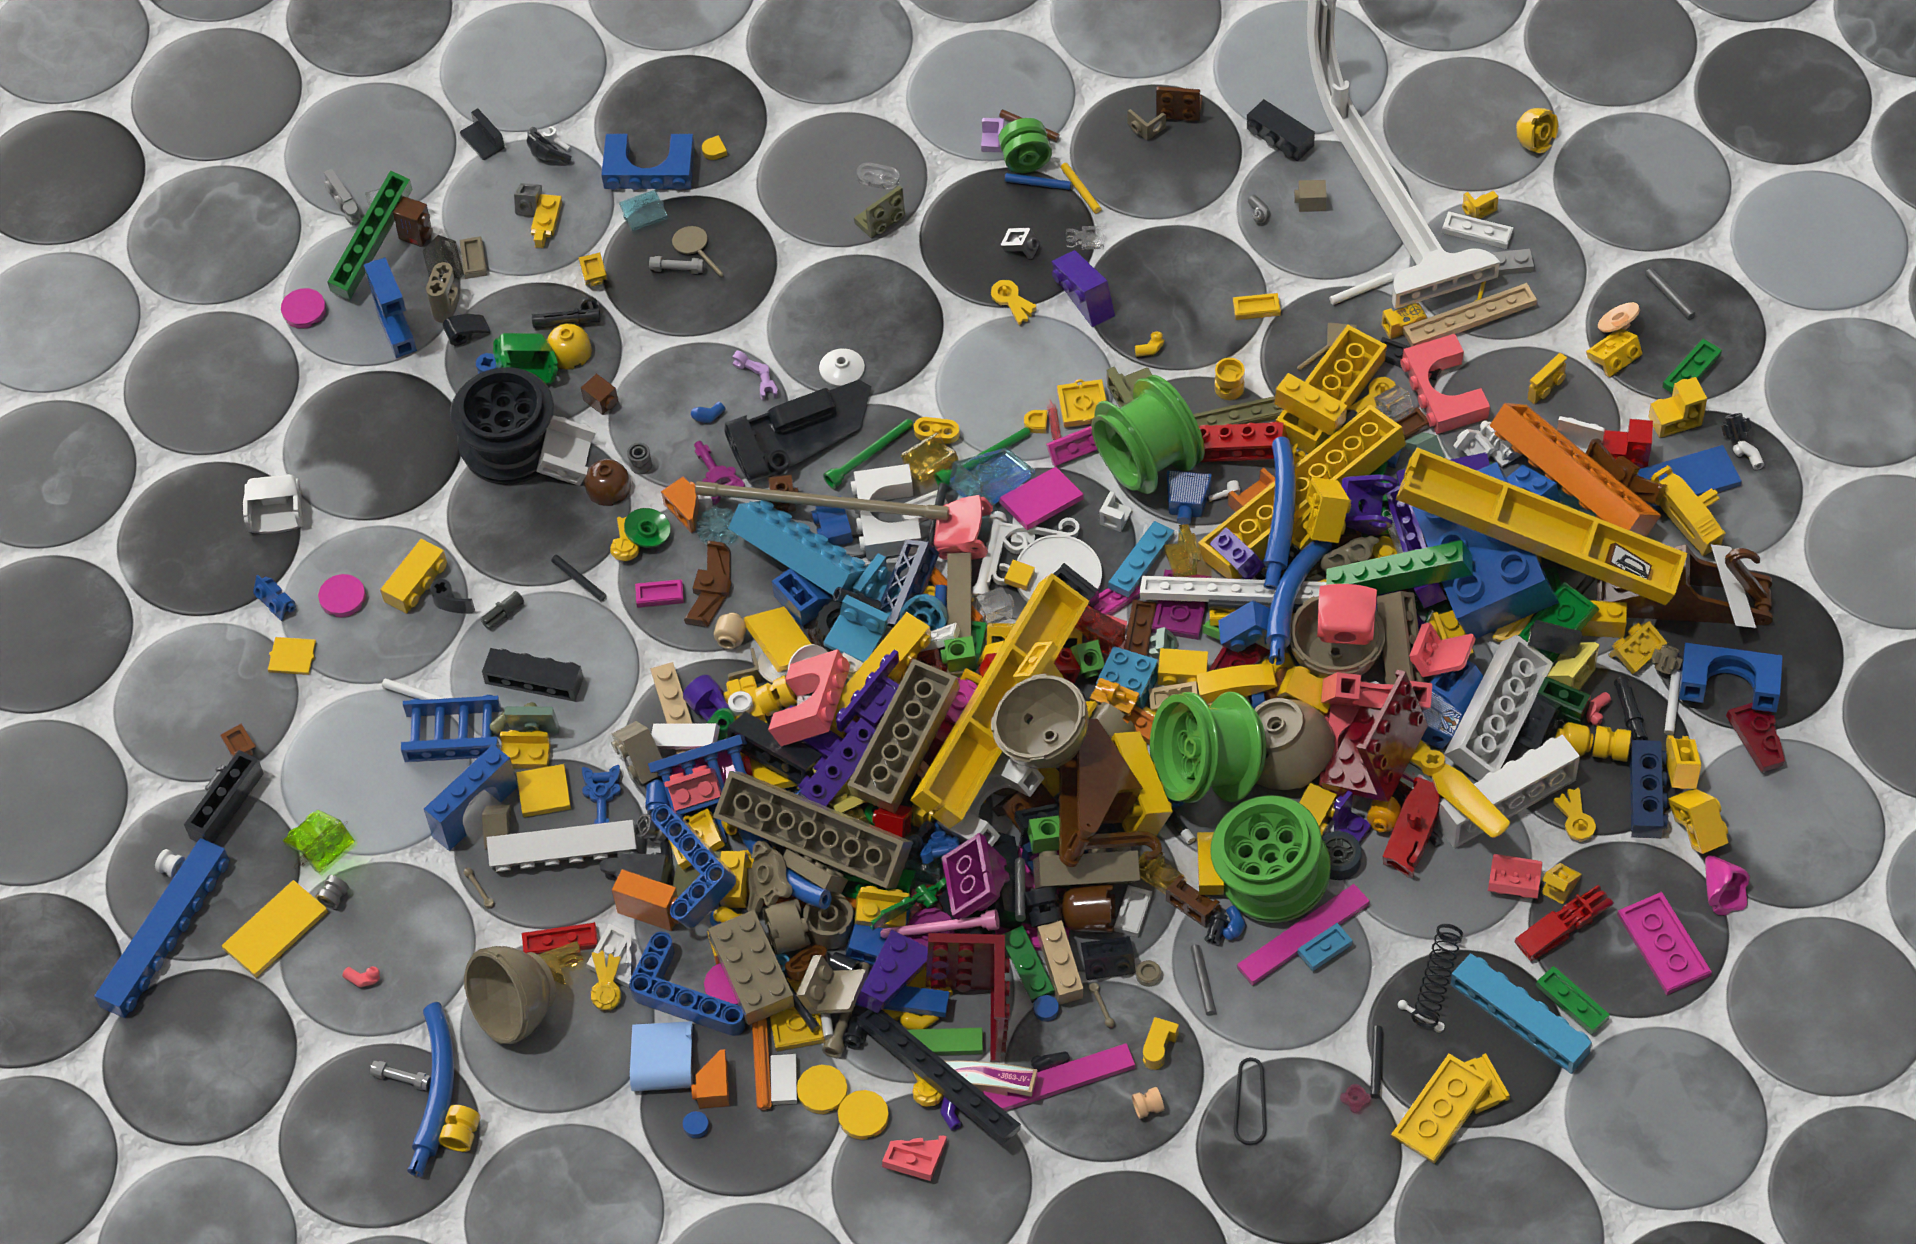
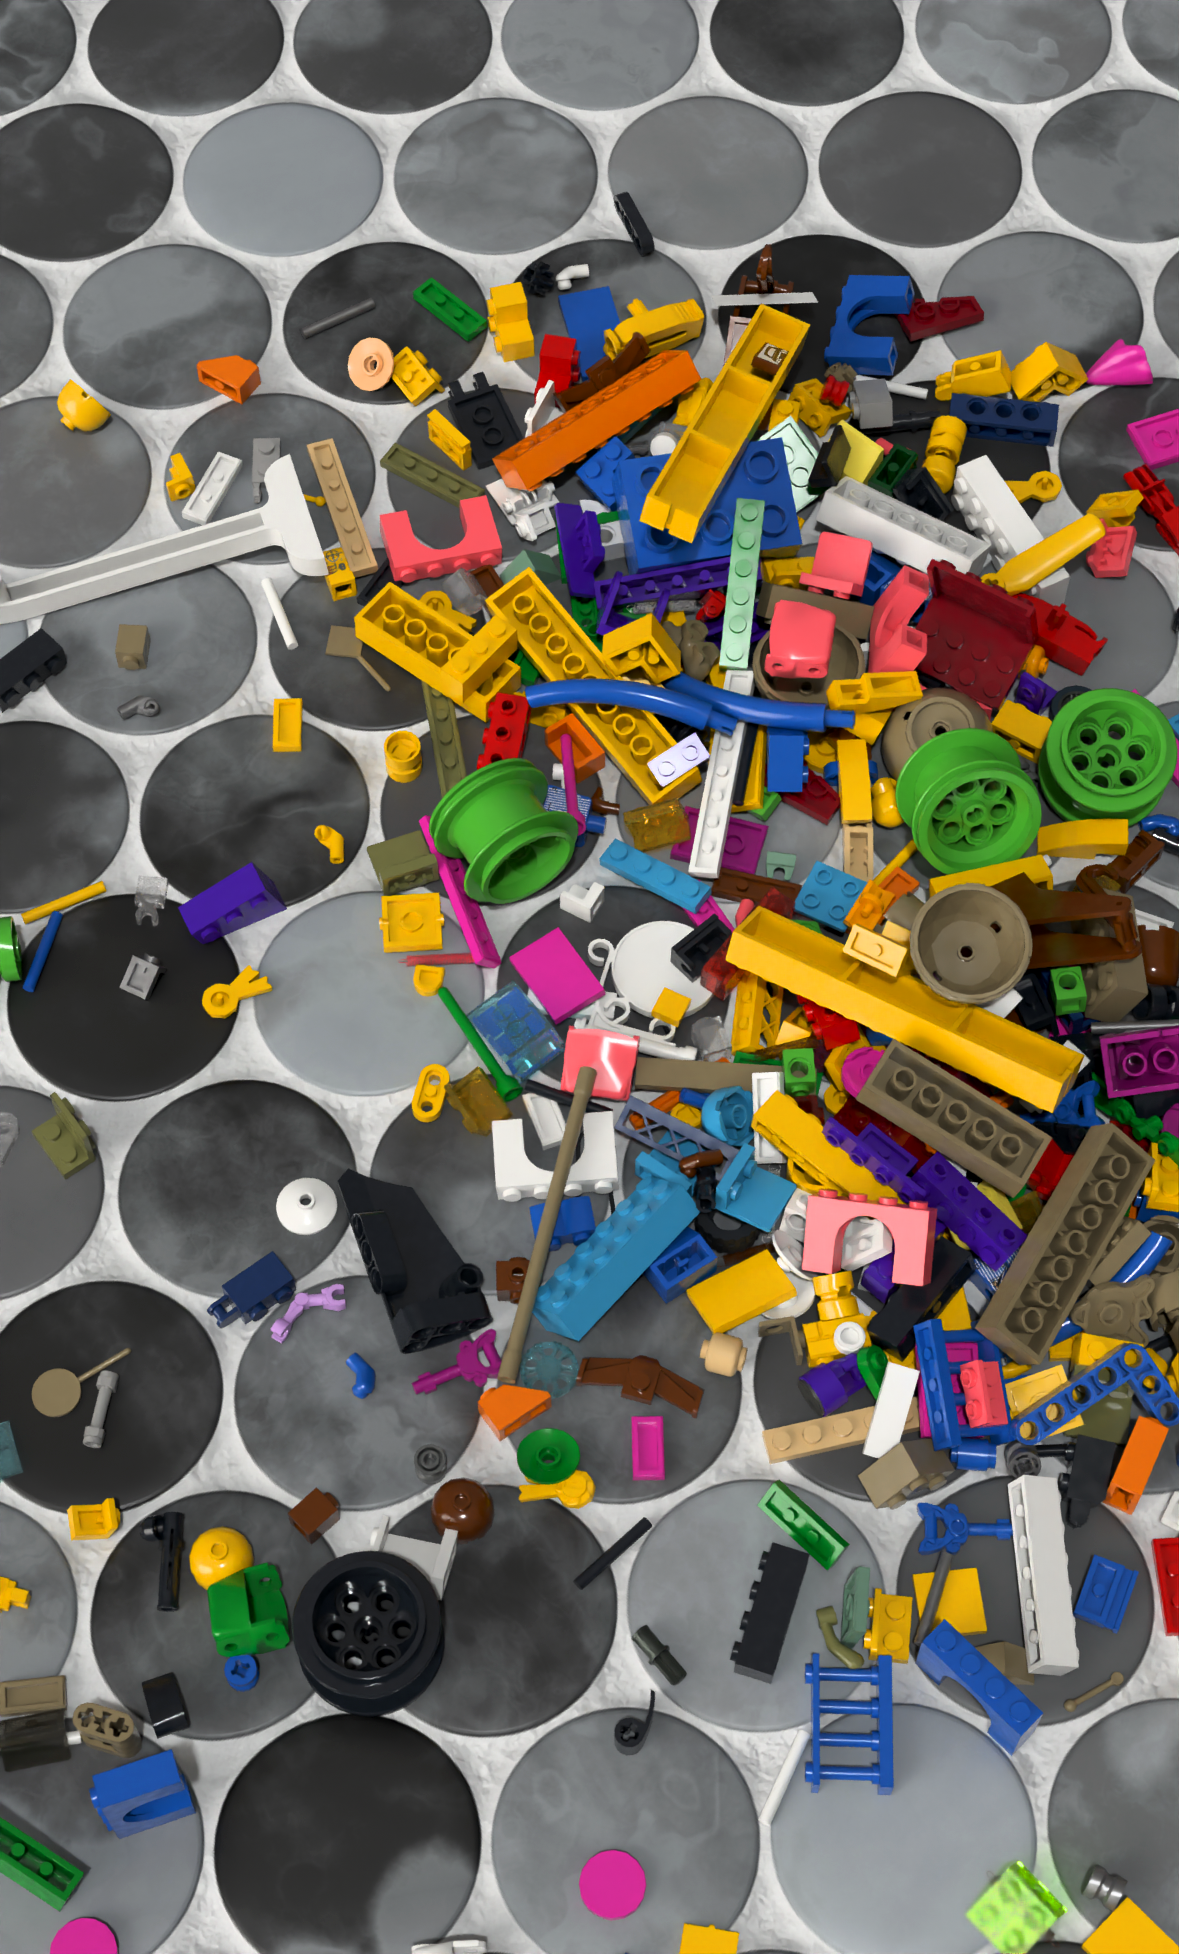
camera: 90 degrees left, 5 degrees up
yellow brick [380,539,447,614] -> none
green piece [823,419,913,489] -> none
yellow brick [1158,648,1208,686] -> none
none -> orange slope [196,355,261,404]
none -> dark blue brick [207,1251,296,1328]
none -> olive tile [380,443,485,508]
none -> black tile [448,372,524,470]
none -> dark pink piece [560,734,586,836]
none -> reddish brown animal [591,786,620,815]
none -> black beam [613,191,655,255]
none -> reddish brown arm [678,1149,723,1178]
none -> reddish brown piece [750,1035,824,1062]
none -> green plate [757,1480,850,1571]
none -> red wheel [819,374,850,407]
none -> yellow slope [826,671,923,714]
none -> light grey brick [848,378,893,429]
none -> flat silver bar [914,1552,954,1647]
none -> blue plate [1073,1554,1139,1634]

